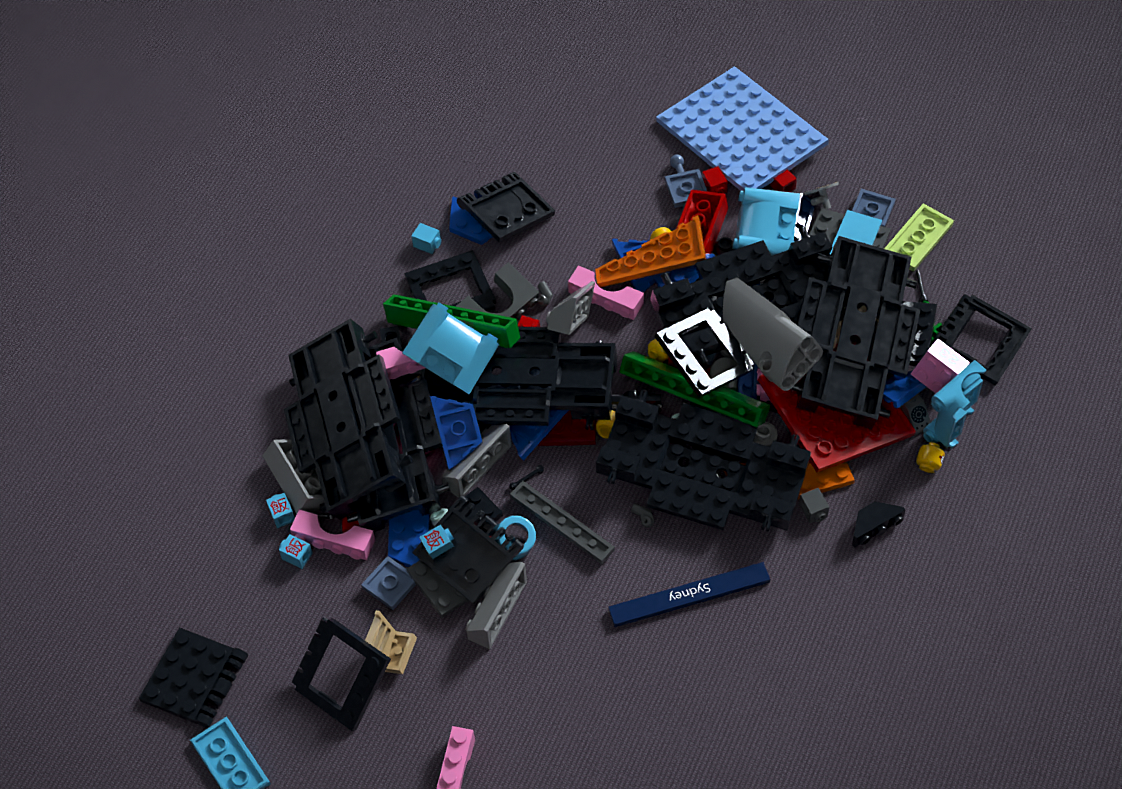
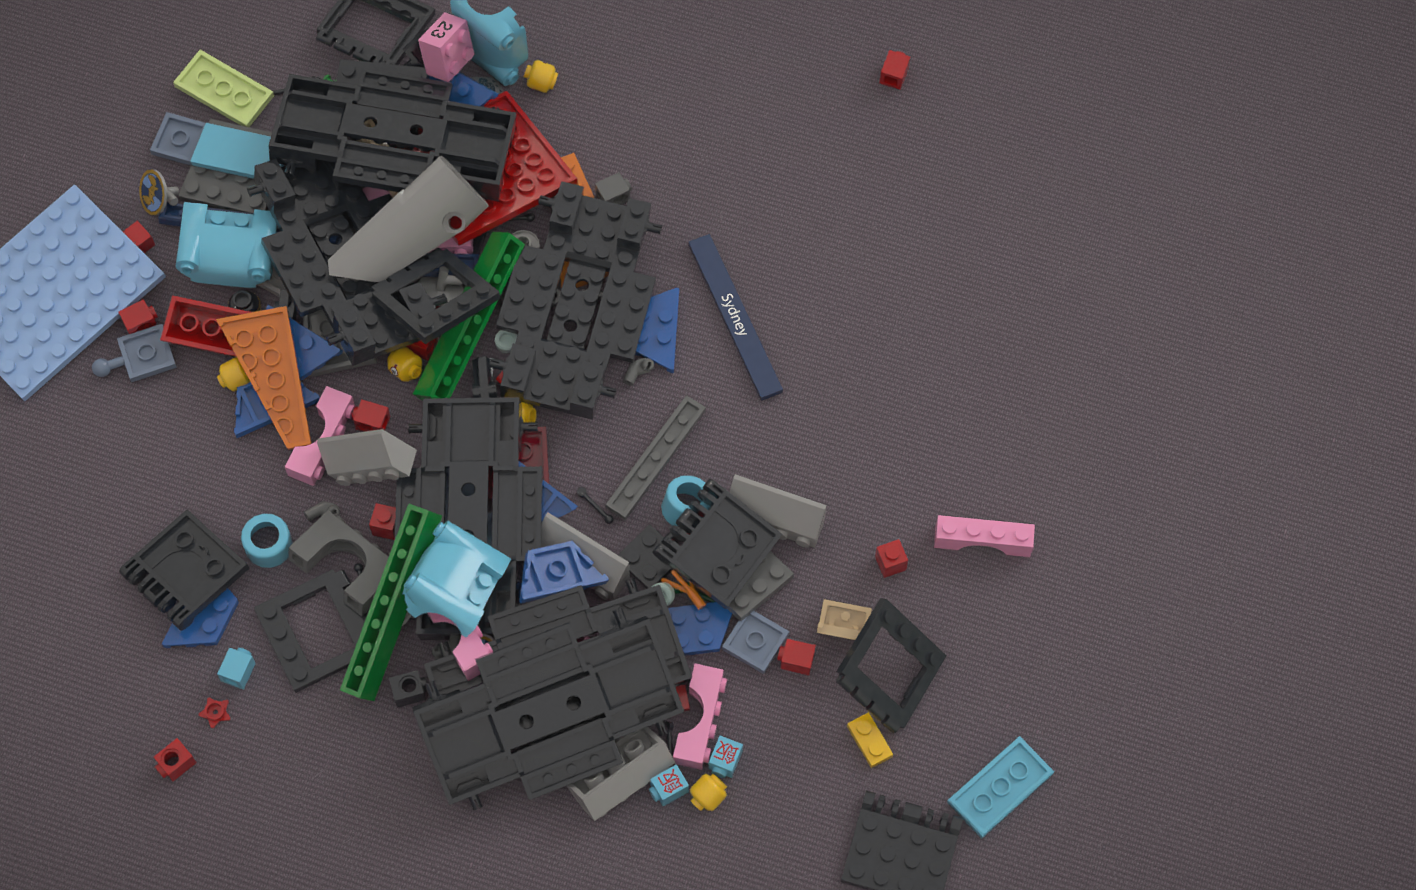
camera: 100 degrees left, 10 degrees up
medium azure brick [419,524,454,559] -> none
black slope [852,501,905,548] -> none
none -> red brick [154,738,197,781]
none -> red plate [199,697,230,728]
none -> medium azure piece [241,514,293,568]
none -> red brick [352,399,391,432]
none -> blue wing [635,288,679,373]
none -> yellow head [690,774,727,811]
none -> red brick [777,639,816,675]
none -> yellow plate [847,712,893,768]
none -> red brick [875,539,908,578]
none -> red brick [879,50,911,90]

